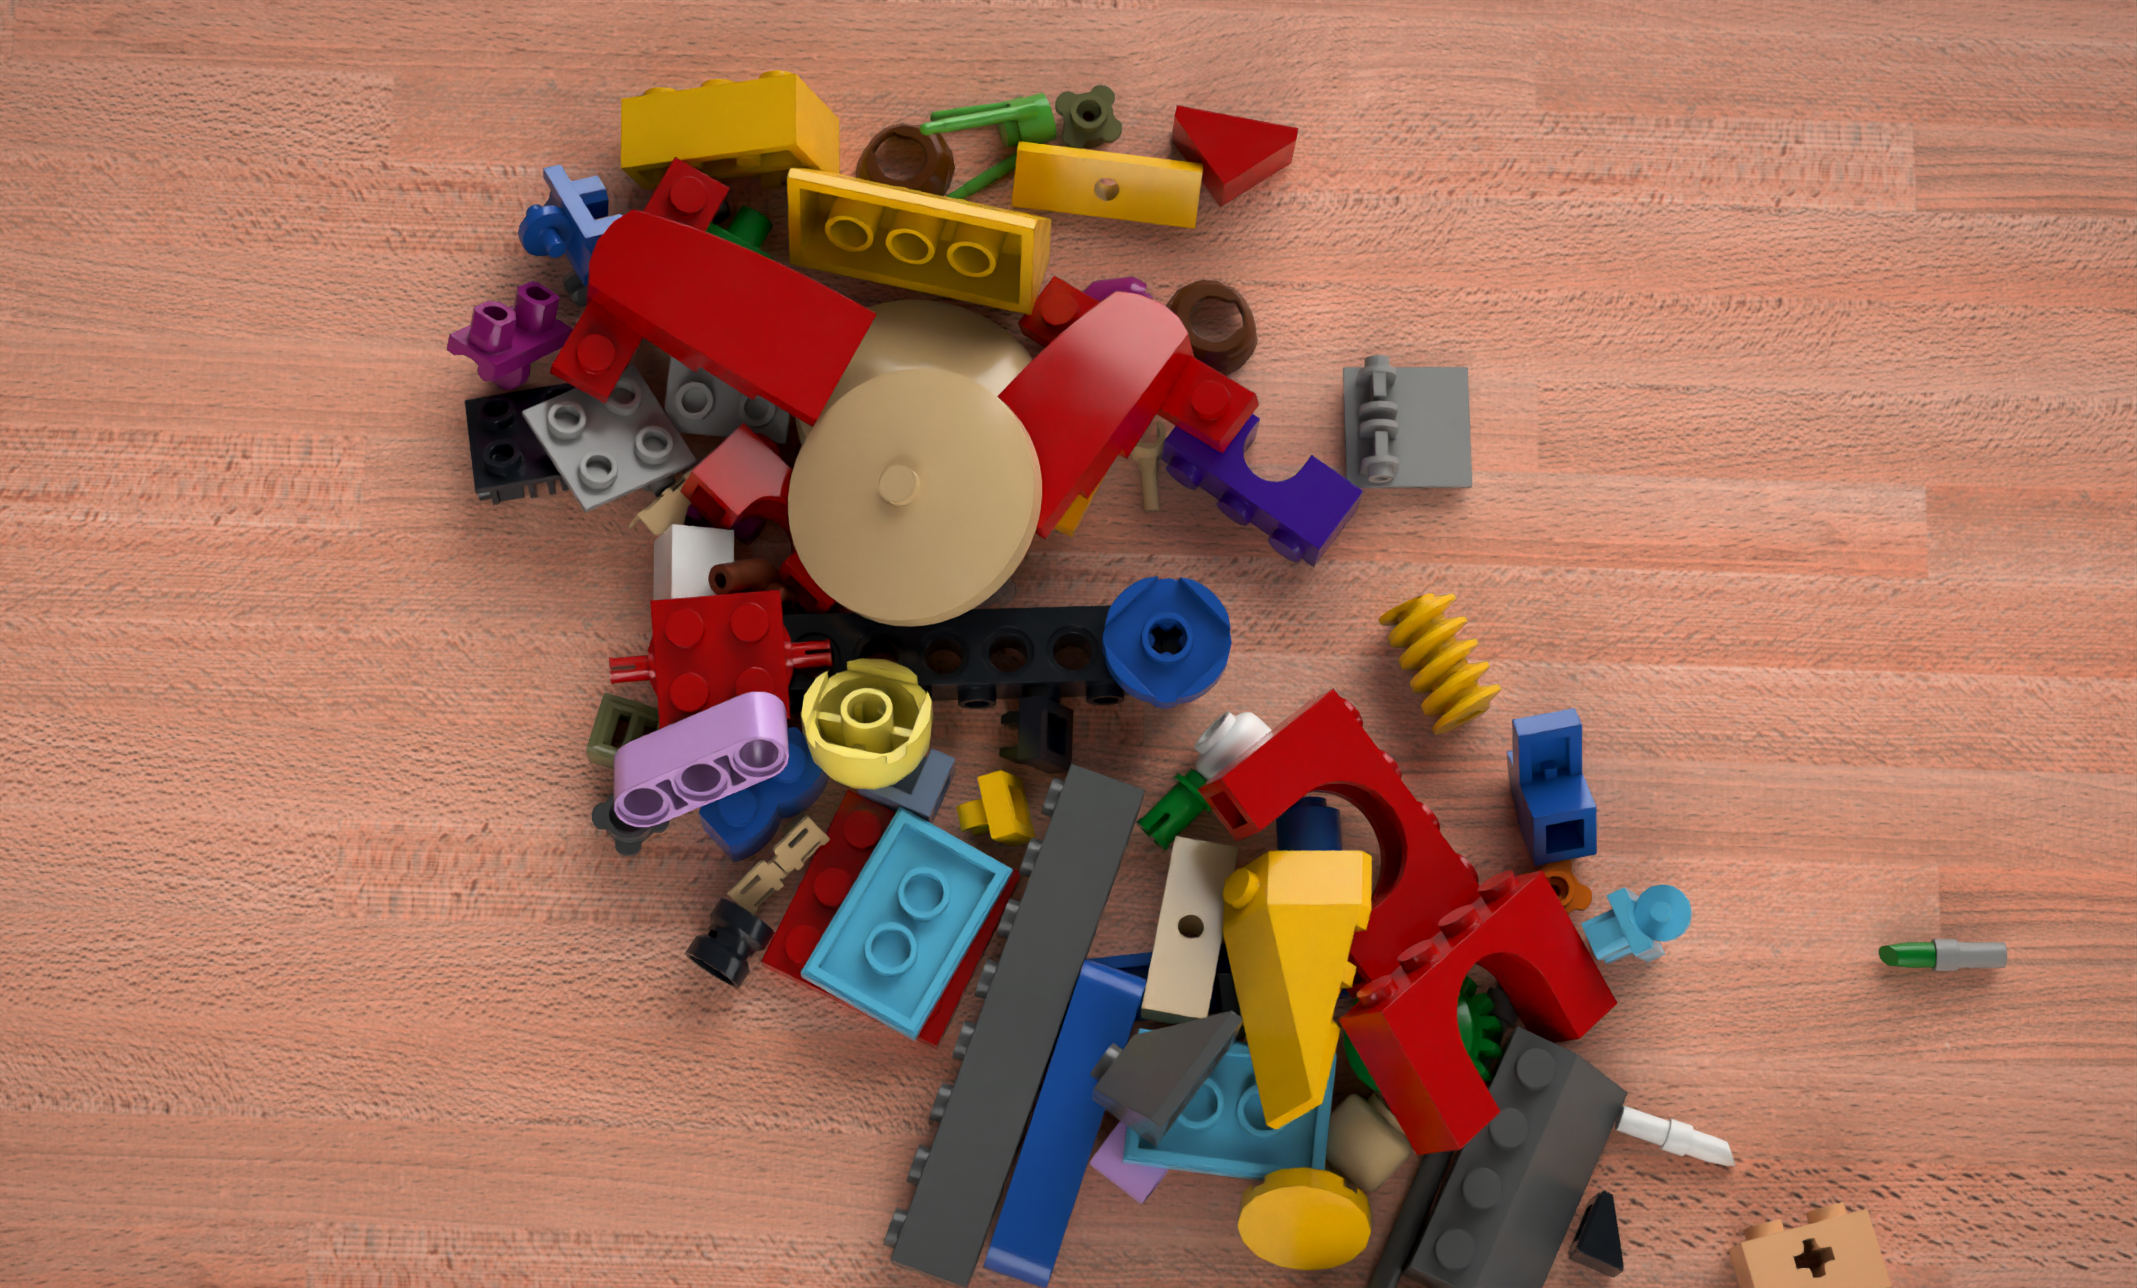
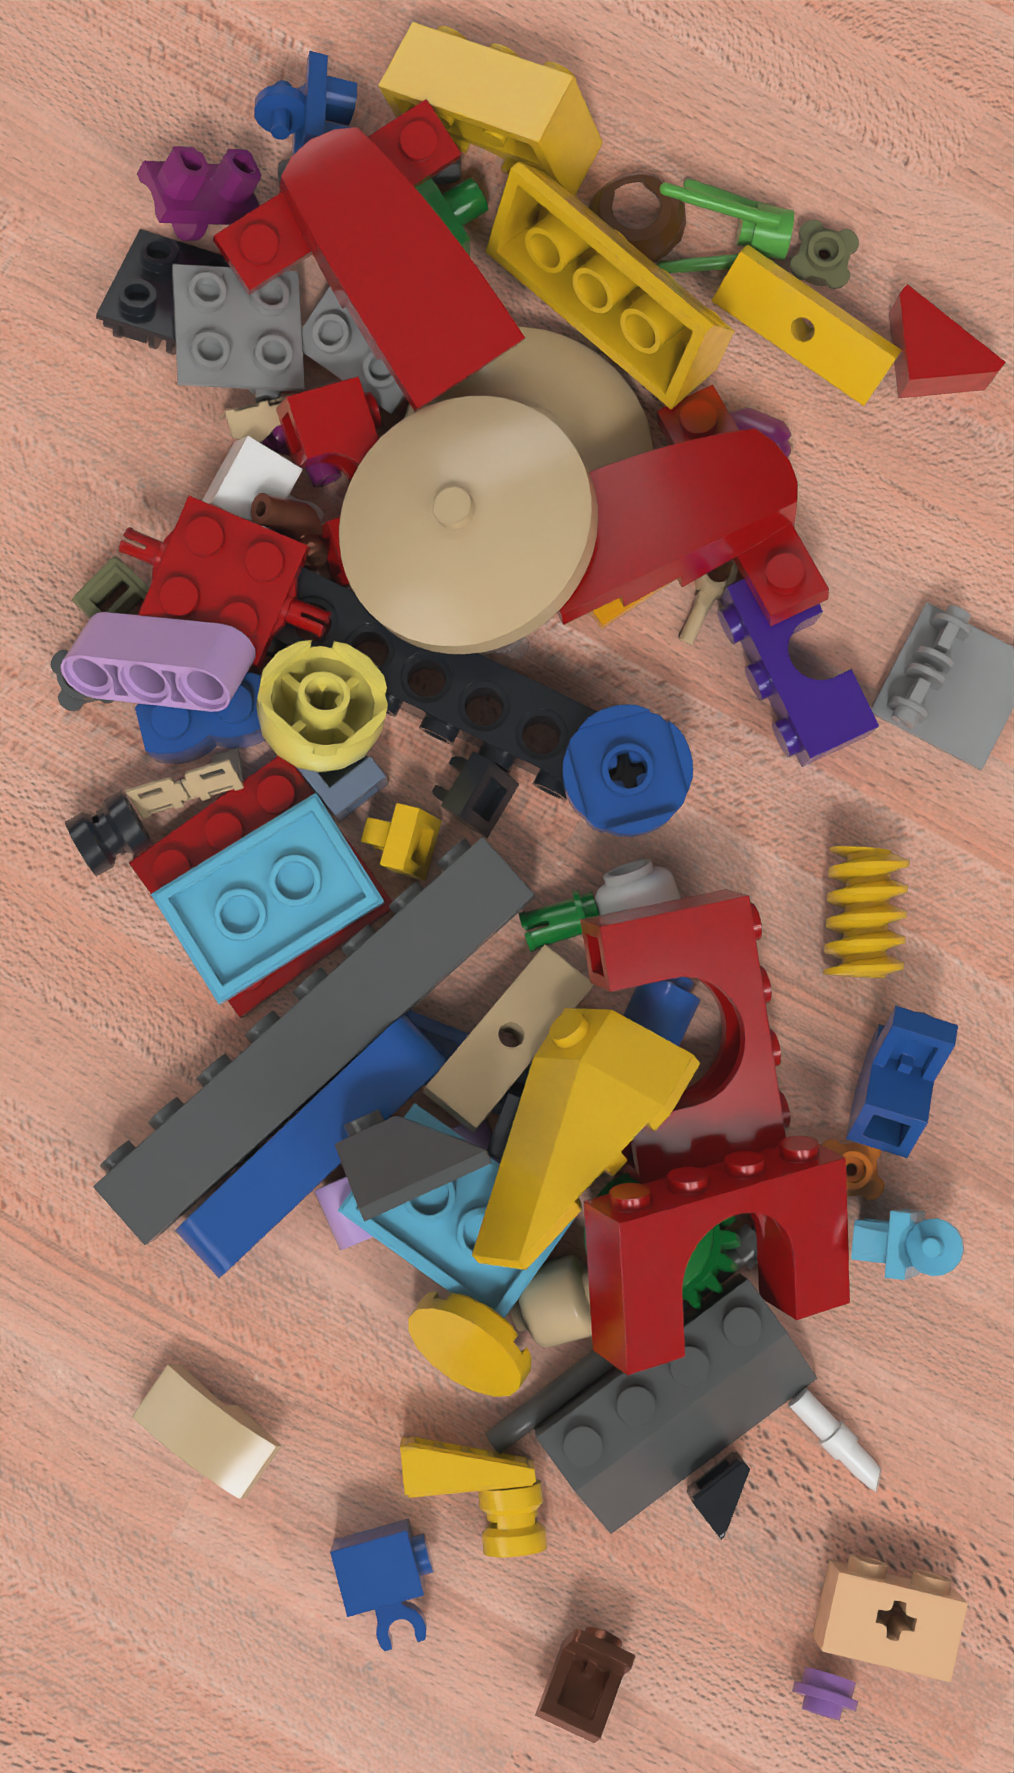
camera: 25 degrees right, 10 degrees up
reddish brown piece [1165,280,1258,376] -> none

